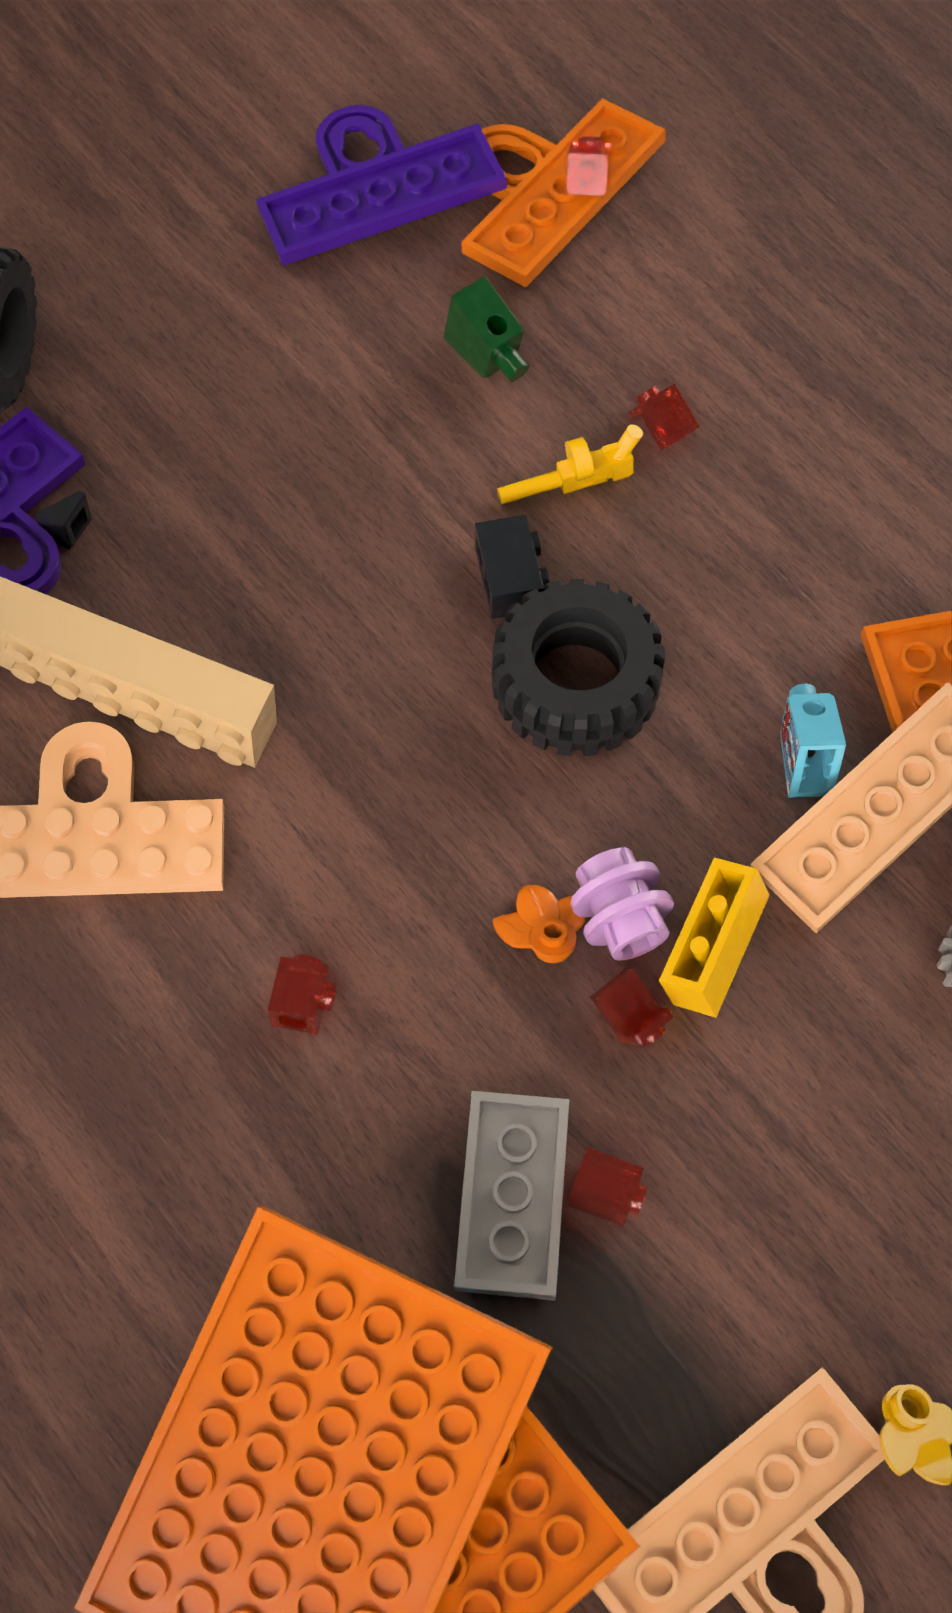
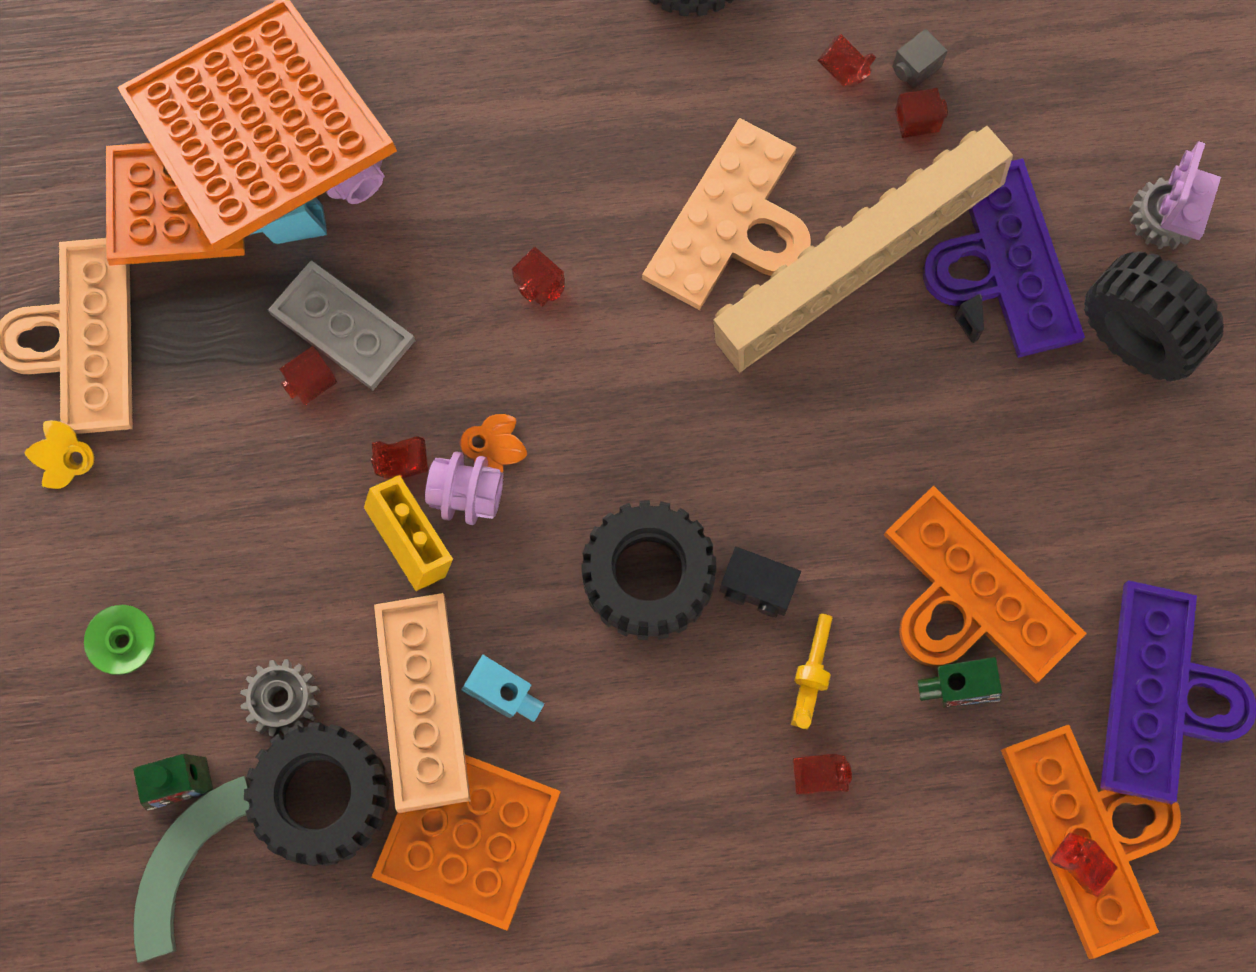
camera: 125 degrees right, 10 degrees up
none -> orange plate [884,486,1087,684]

